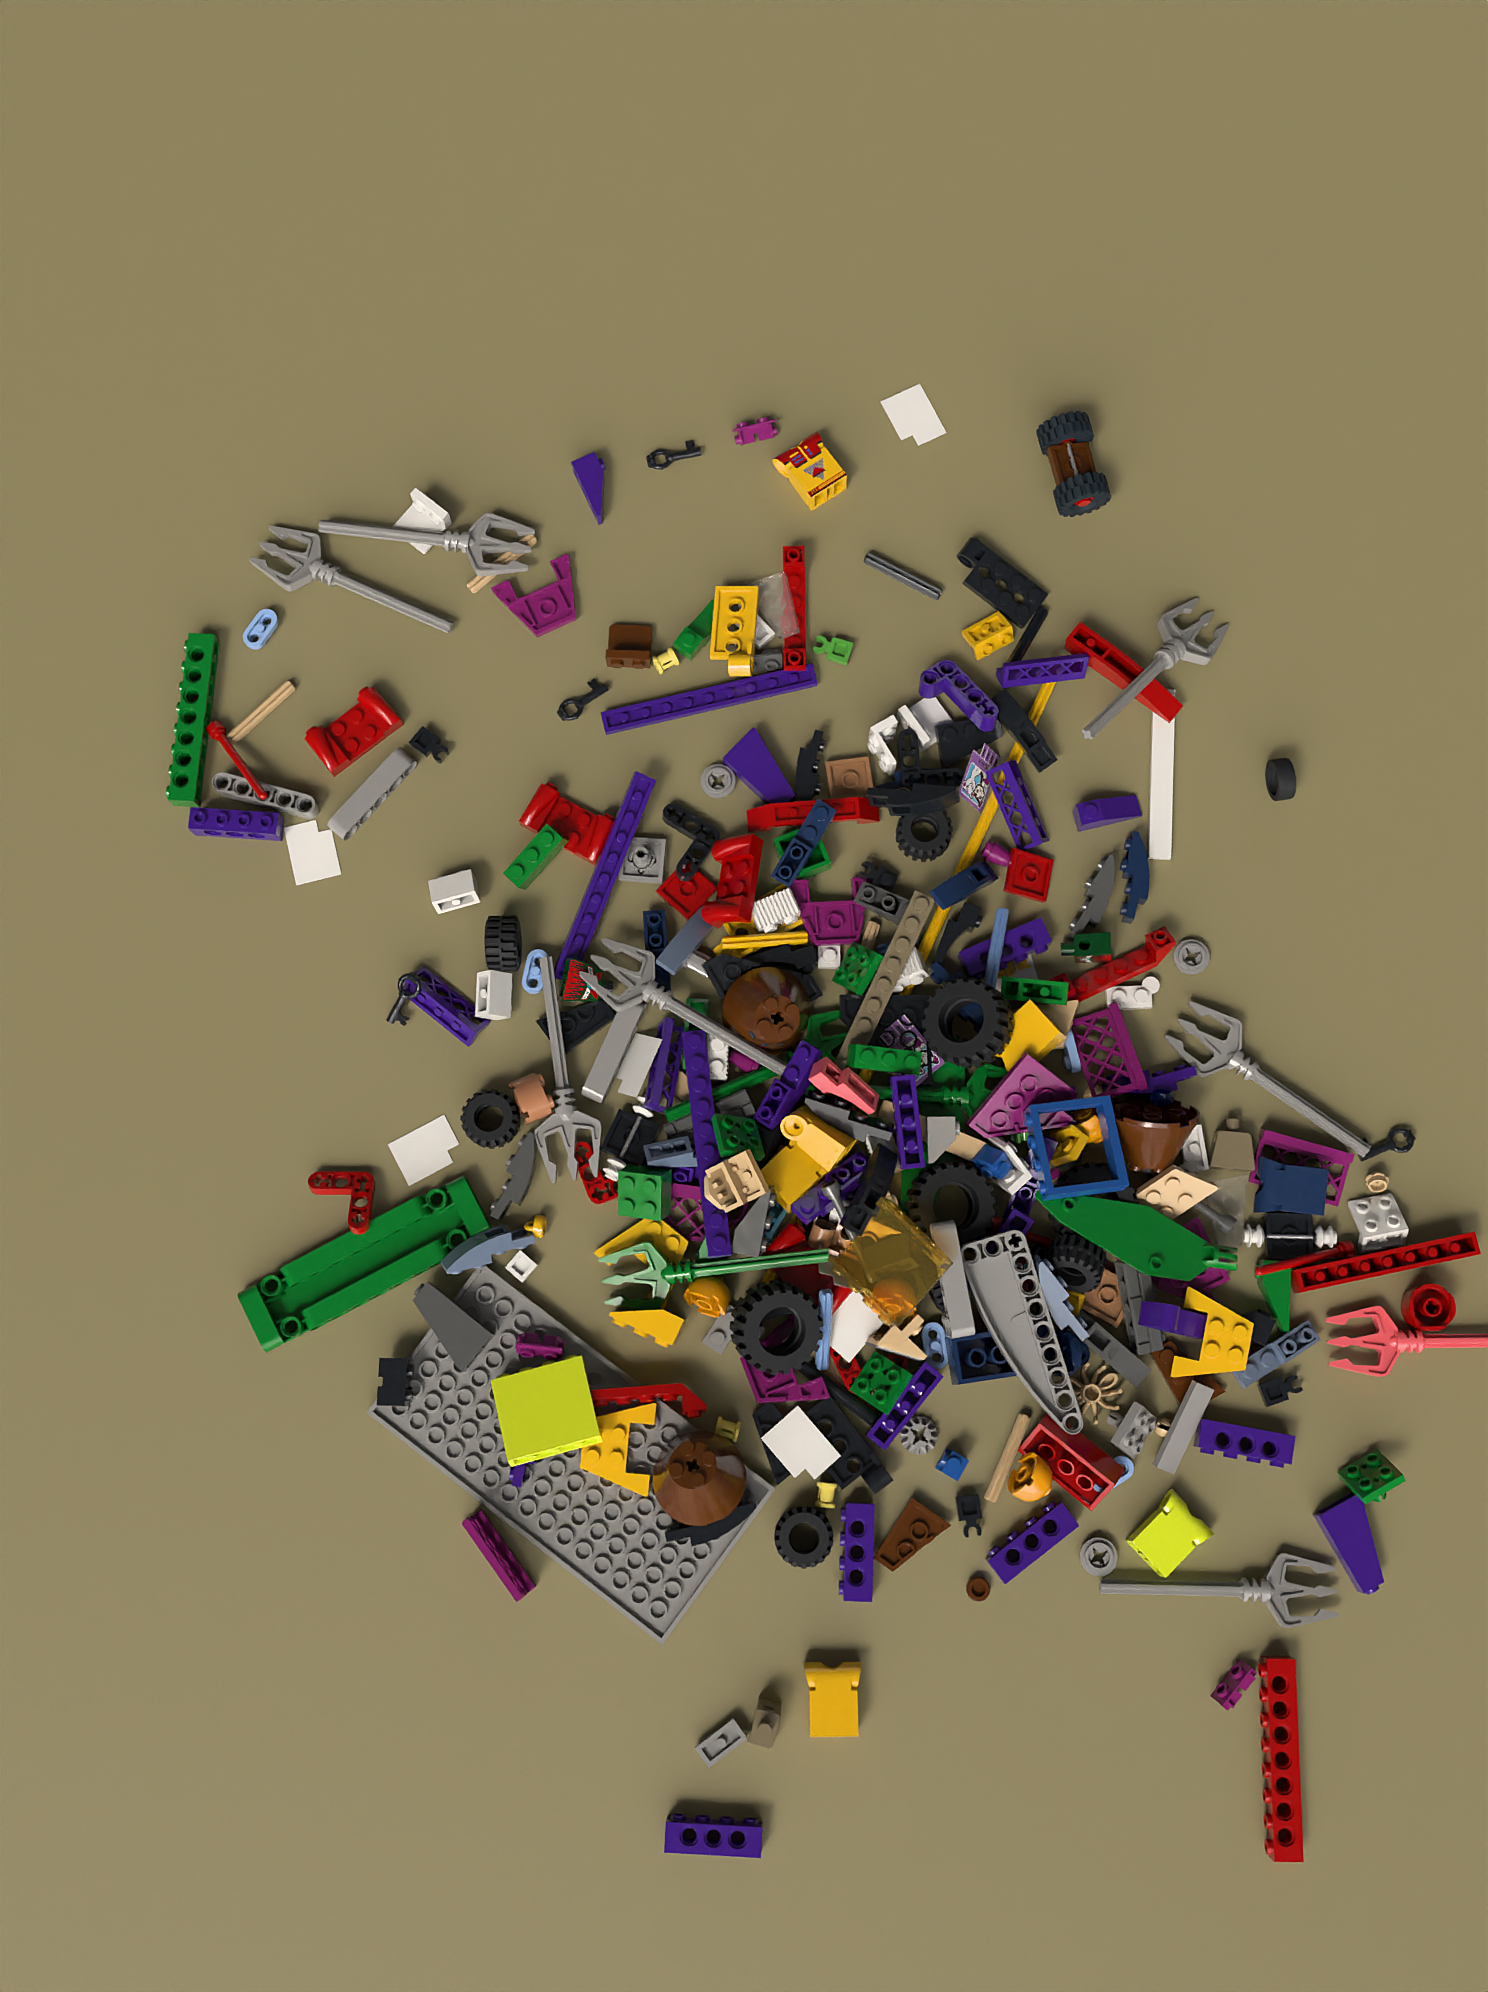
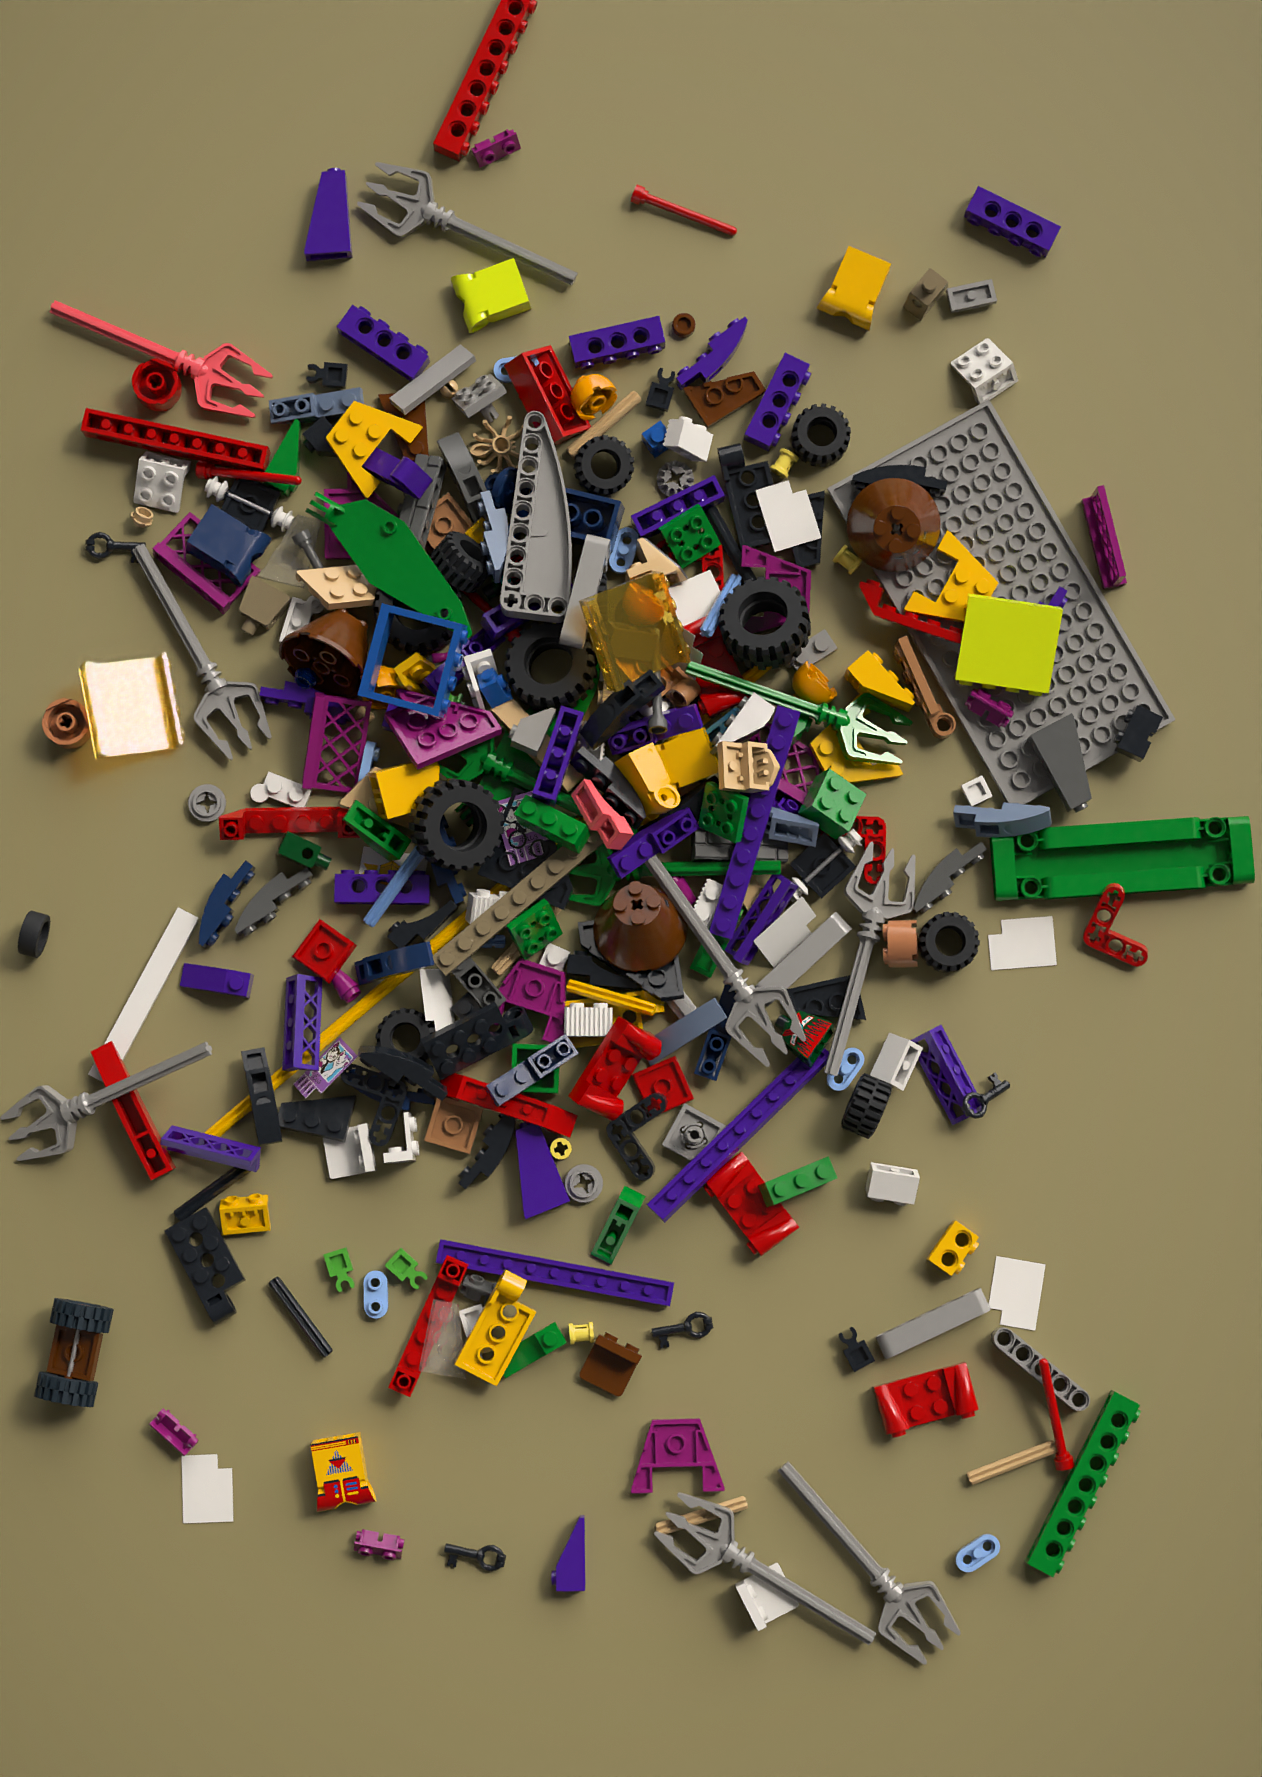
camera: 160 degrees left, 5 degrees up
dark purple brick [188,807,284,841] -> none
yellow tile [524,1215,547,1238] -> none
dark purple beam [918,660,999,731] -> none
light grey gear [1079,1537,1118,1576] -> none
green plate [1337,1449,1405,1505] -> none
none -> nougat brick [42,698,94,749]
none -> clear yellow panel [79,652,185,759]
none -> magenta hinge [149,1408,199,1456]
none -> bright green plate [323,1247,355,1292]
none -> light blue plate [364,1270,389,1319]
none -> white sticker [419,969,455,1032]
none -> black hinge [420,1002,534,1080]
none -> light yellow bush [550,1138,572,1160]
none -> black tyre [574,435,634,496]
none -> green slope [591,1186,646,1265]
none -> red piece [630,184,737,236]
none -> white brick [663,416,713,462]
none -> dark purple slope [676,317,748,391]
none -> medium nougat hinge [892,636,956,739]
none -> yellow brick [926,1220,979,1276]
none -> white bracket [951,338,1018,404]

